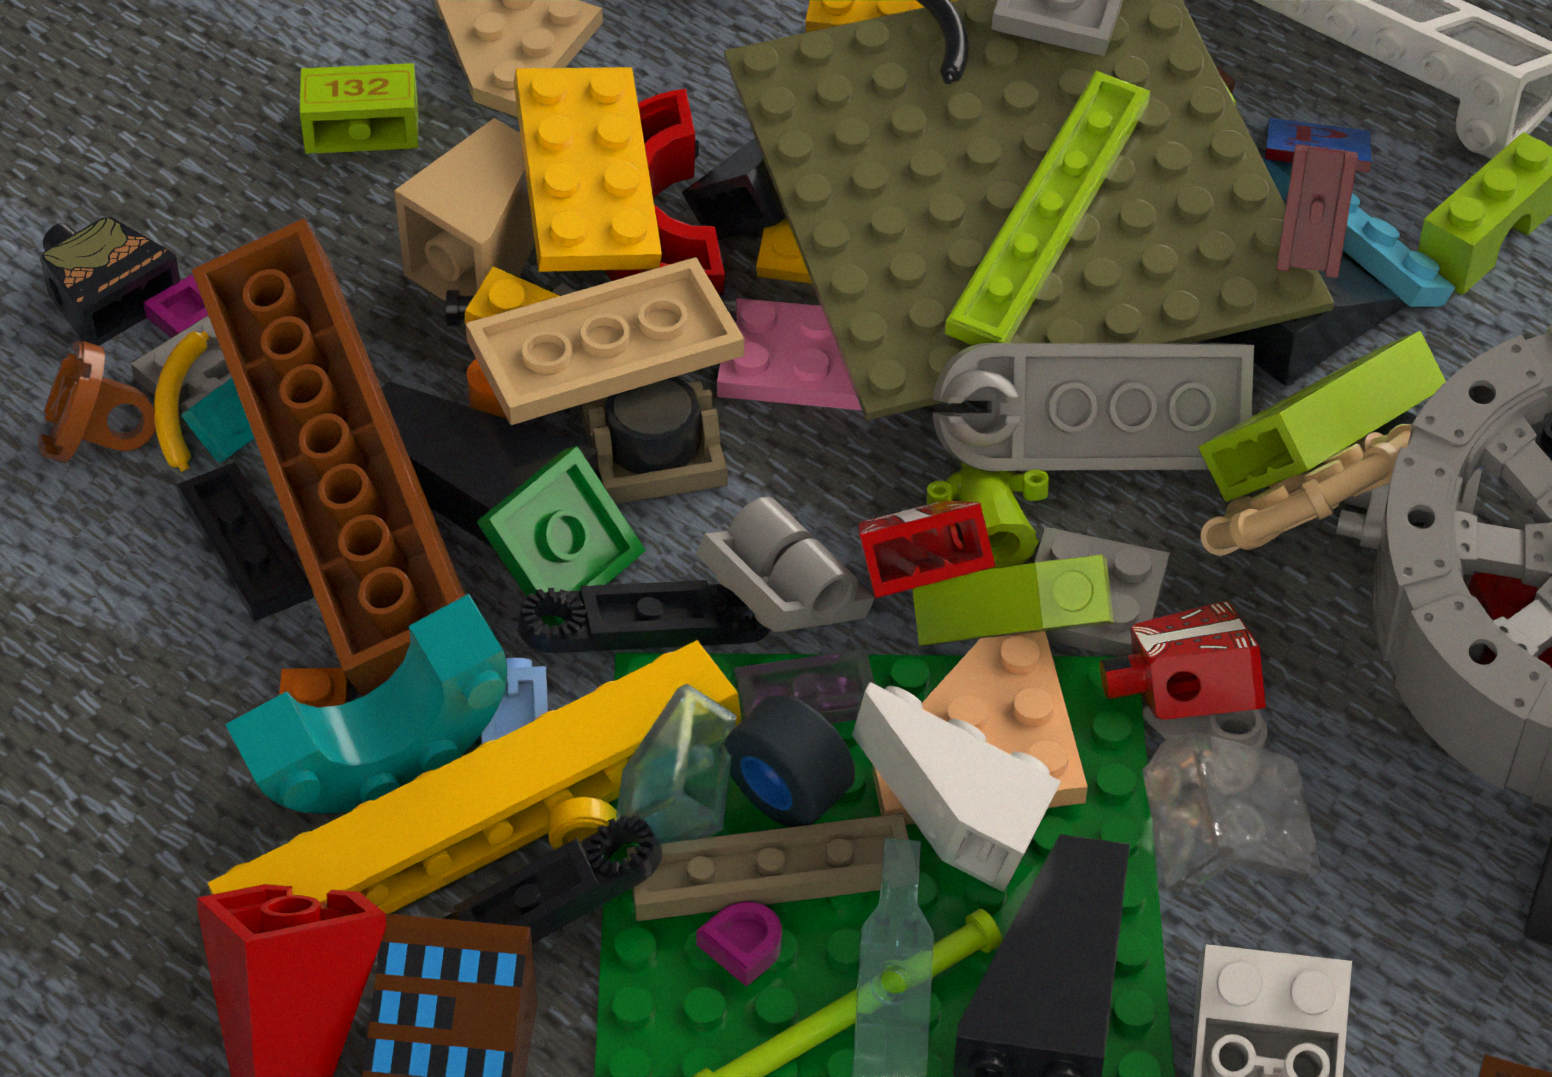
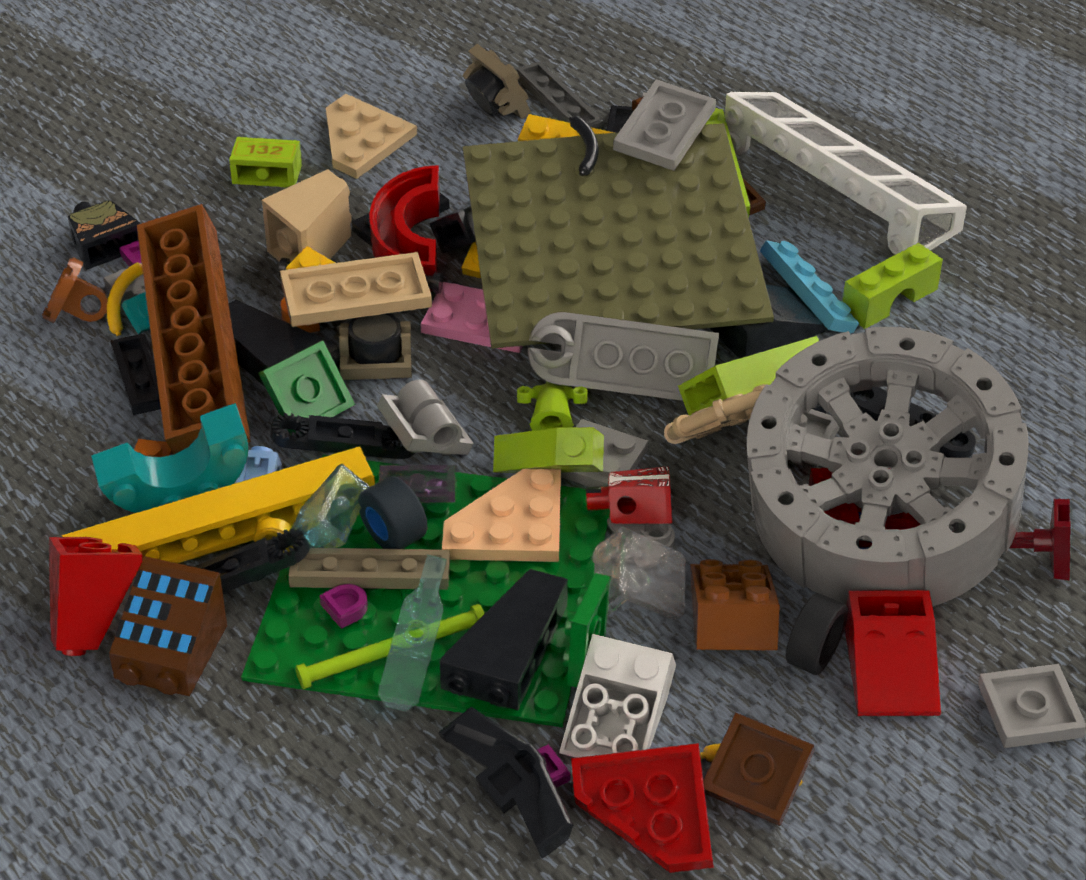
camera: 10 degrees right, 5 degrees down
yellow plate [514,67,662,272] -> none
white slope [852,682,1061,893] -> none
red torso [859,500,996,598] -> none
lime tile [945,71,1150,345] -> none
dark red piece [1265,118,1372,278] -> none
none -> green plate [562,573,611,687]
none -> dark orange slope [690,559,780,650]

